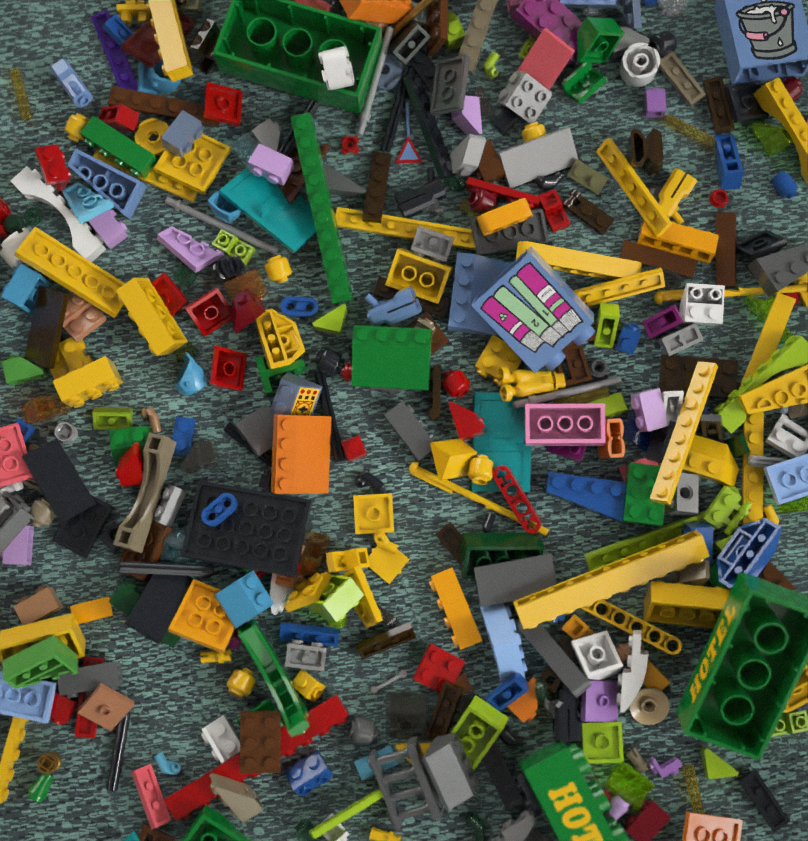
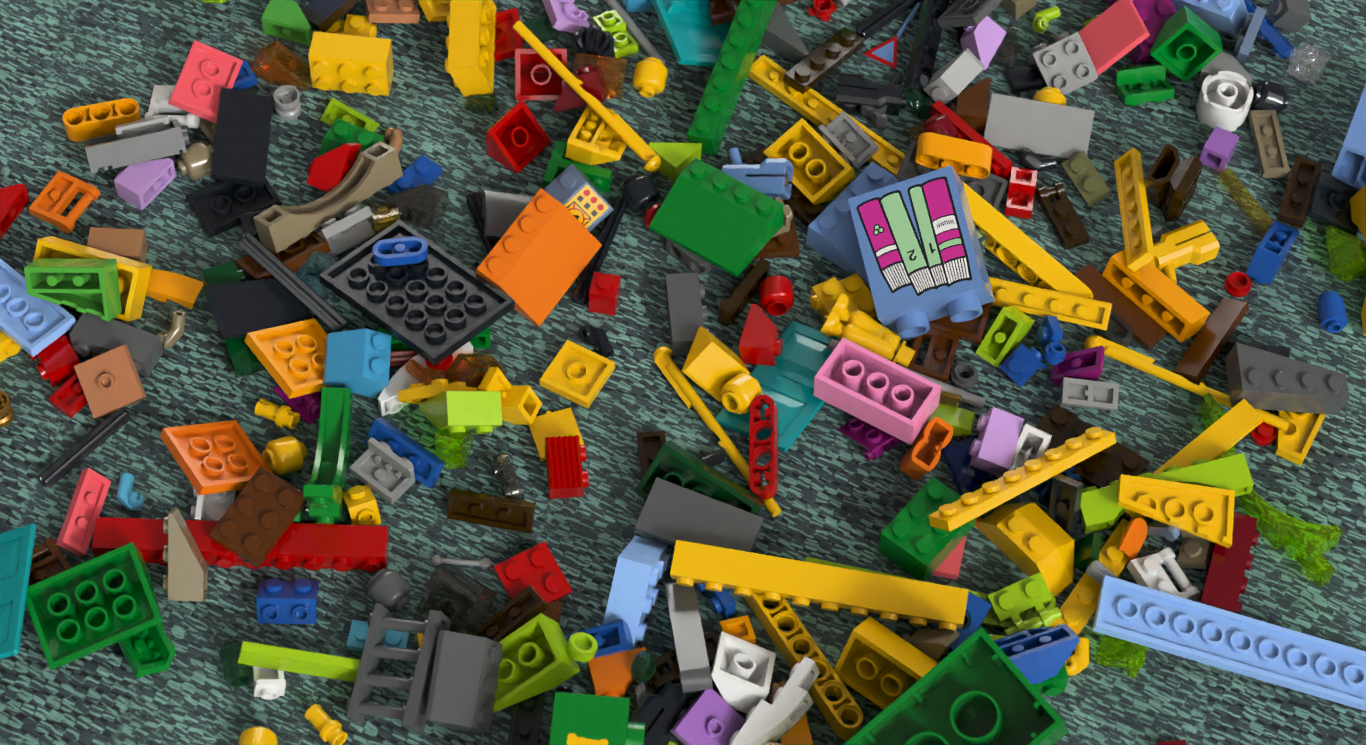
camera: 25 degrees right, 25 degrees down
dark azure helmet [174,352,208,396] -> none
blue plate [280,296,319,318] -> none
yellow wing [341,565,383,628] -> none
yellow arm [374,531,399,554] -> none
light orange brick [428,567,482,650] -> none
blue wedge [544,472,626,523] -> none
light grey brick [666,473,699,516] -> none
white slope [679,283,725,326] -> none
none -> dark tan arm [157,311,186,349]
none -> orange plate [160,420,273,495]
none -> clear yellow tile [371,205,400,236]
none -> yellow bar [513,21,661,172]
none -> red brick [545,435,589,499]
none -> lime tile [566,632,598,662]
none -> blue plate [1036,315,1066,365]
none -> orange piece [1118,517,1148,561]

